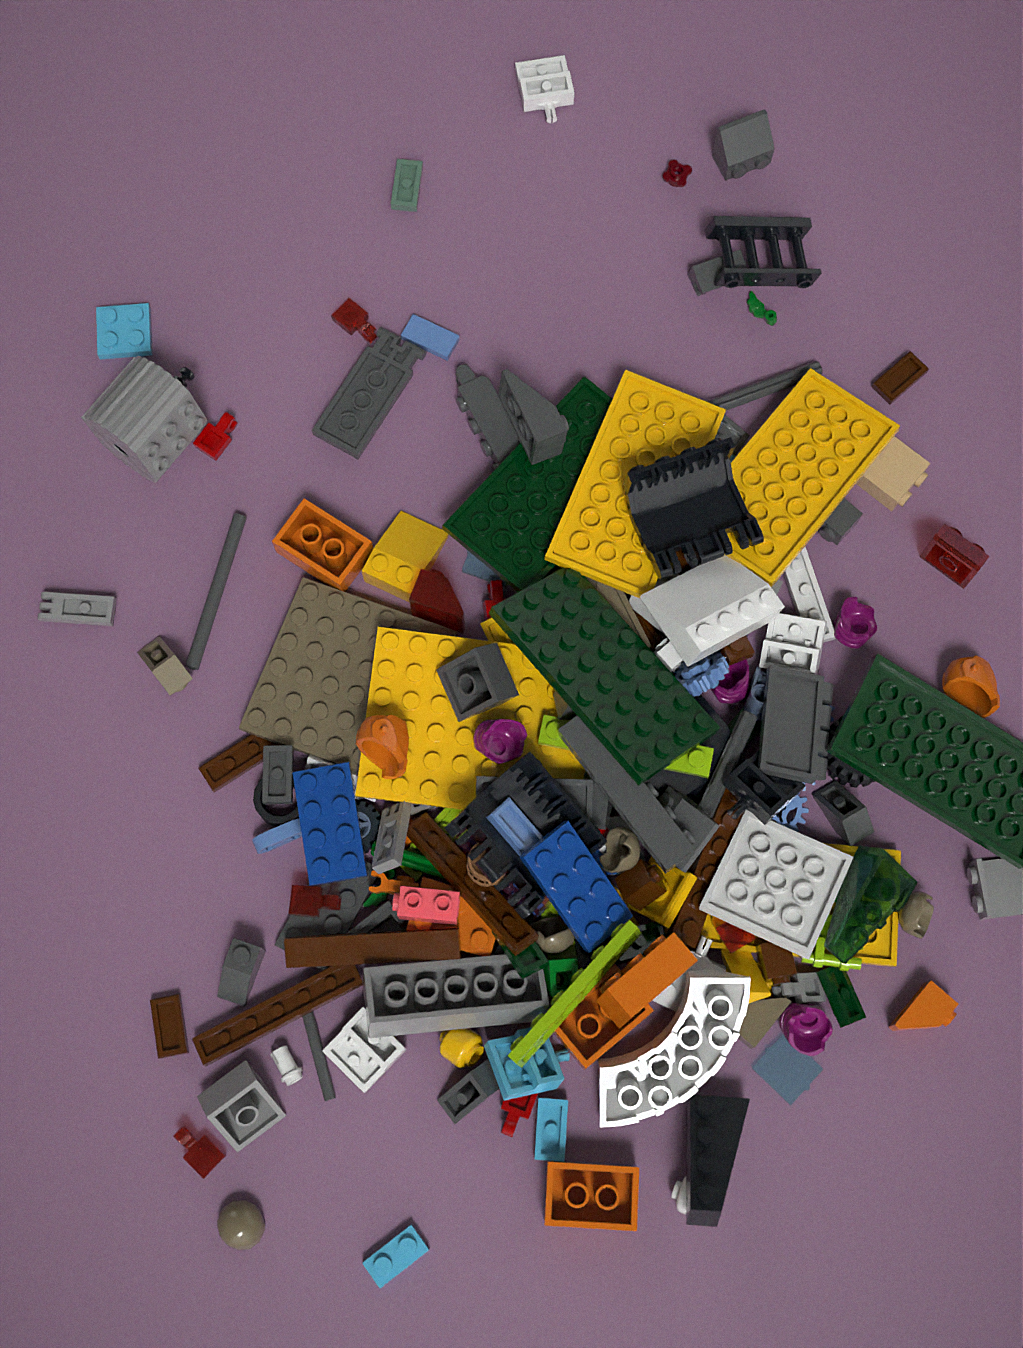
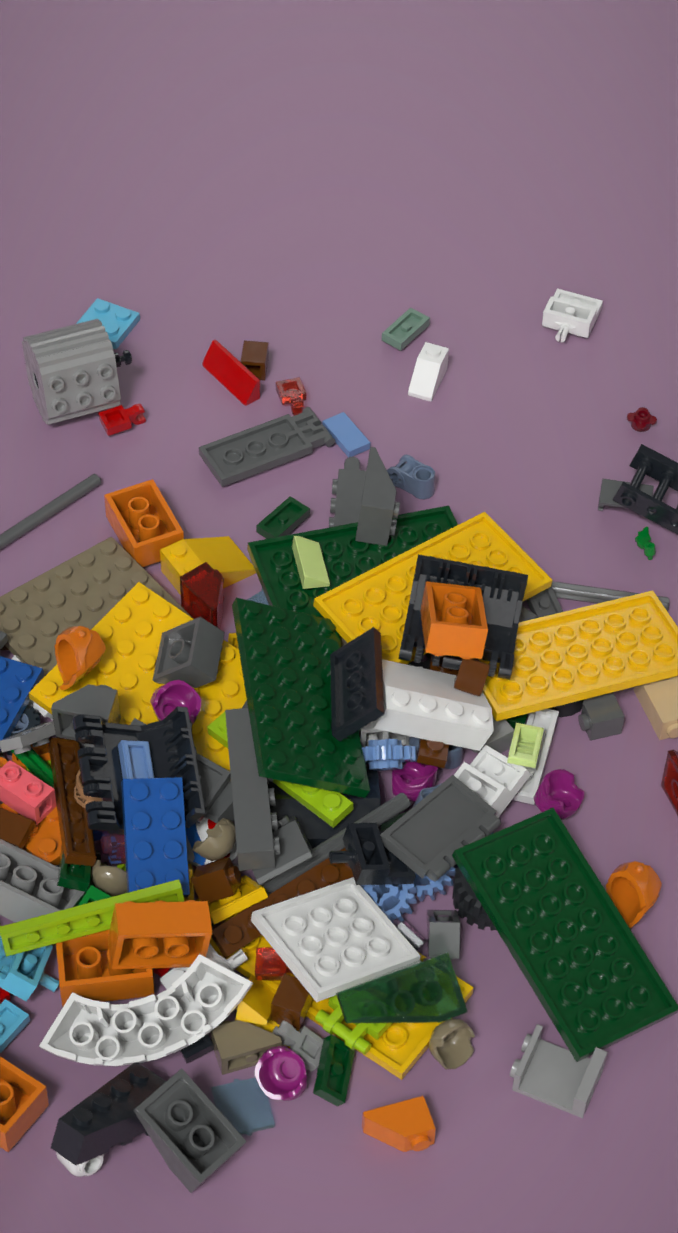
camera: 30 degrees right, 25 degrees down
none -> dark grey slope [51,684,121,740]
none -> dark grey slope [134,1068,247,1193]
none -> red slope [202,340,260,406]
none -> reddish brown brick [240,340,269,381]
none -> dark green plate [256,496,310,539]
none -> yellowish green slope [292,536,330,589]
none -> black plate [330,627,384,741]
none -> sand blue piece [387,454,435,499]
none -> tile [396,920,427,950]
none -> white slope [408,342,449,402]
none -> orange brick [420,581,488,660]
none -> reddish brown slope [454,658,490,696]
none -> yellowish green slope [507,723,544,768]

